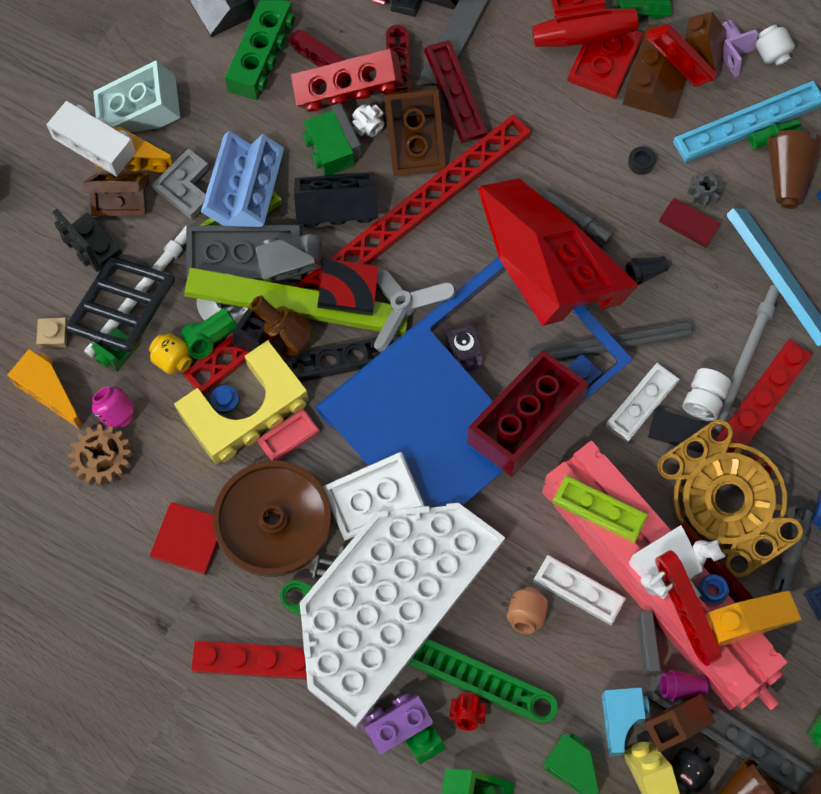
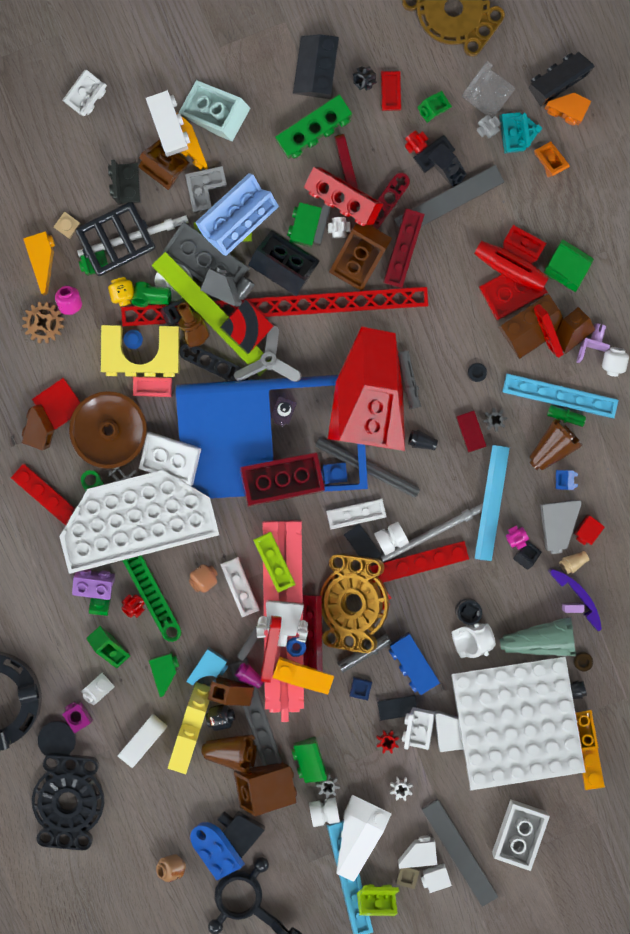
camera: 35 degrees right, 20 degrees up
none -> reddish brown slope [22,404,55,451]

